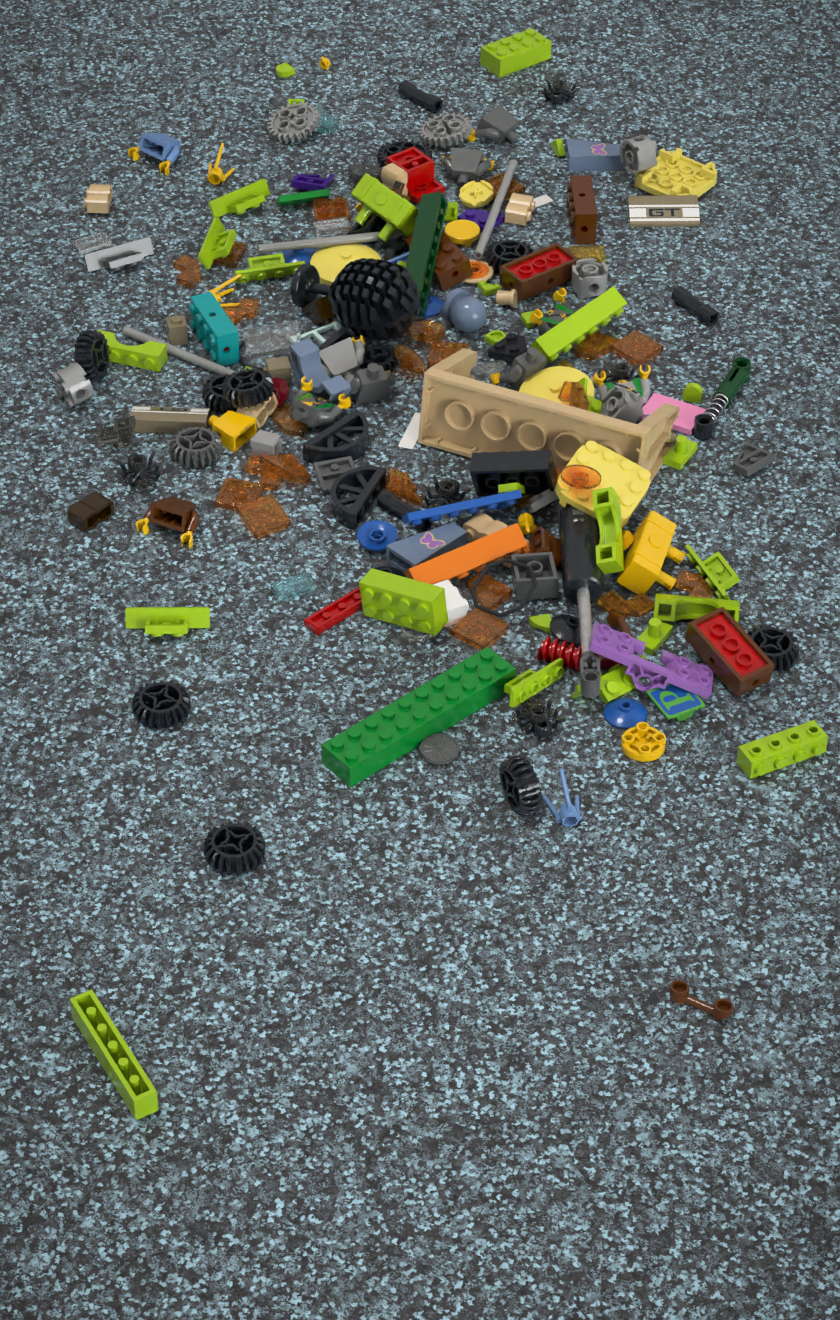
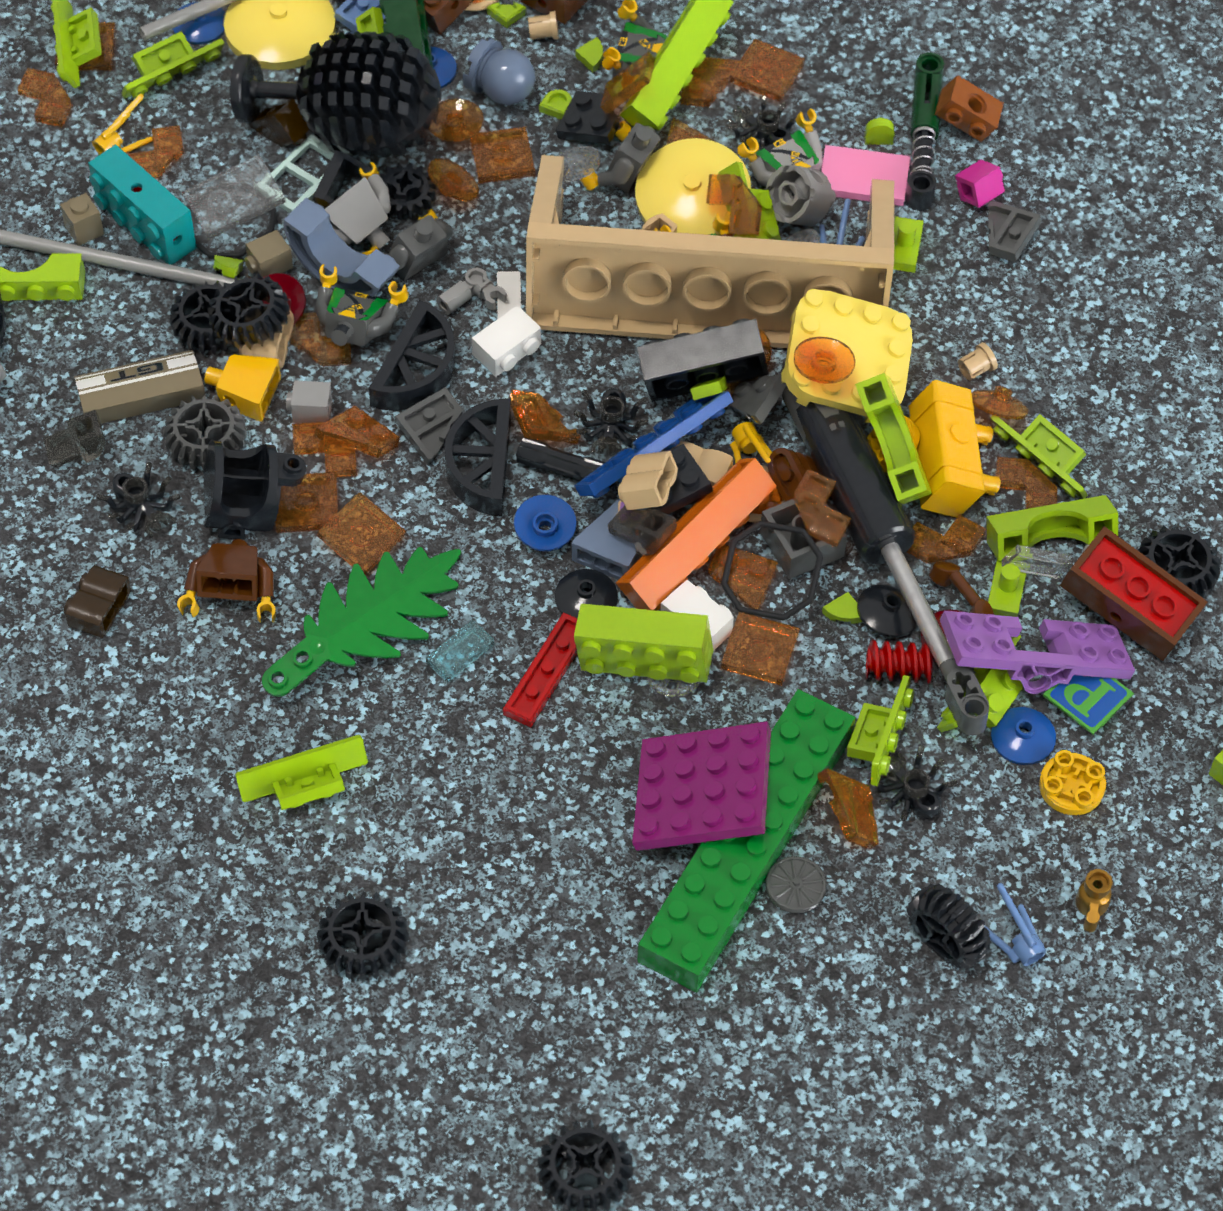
camera: 20 degrees left, 15 degrees up
none -> black animal [203,440,306,540]
none -> green plant [262,547,461,697]
none -> light grey bar [437,268,507,315]
none -> white brick [472,305,541,377]
none -> clear orange tile [600,51,655,114]
none -> clear smoke brick [608,505,677,556]
none -> tan brick [618,450,678,510]
none -> magenta plate [632,721,771,851]
none -> black plate [650,444,713,520]
none -> clear orange tile [793,469,851,547]
none -> clear orange wing [817,769,879,849]
none -> dark orange brick [935,75,1004,142]
none -> dark pink brick [955,159,1005,208]
none -> tan bush [958,342,998,381]
none -> clear orange dish [971,386,1029,420]
none -> clear tile [1002,545,1073,579]
none -> pearl gold piece [1075,869,1113,932]

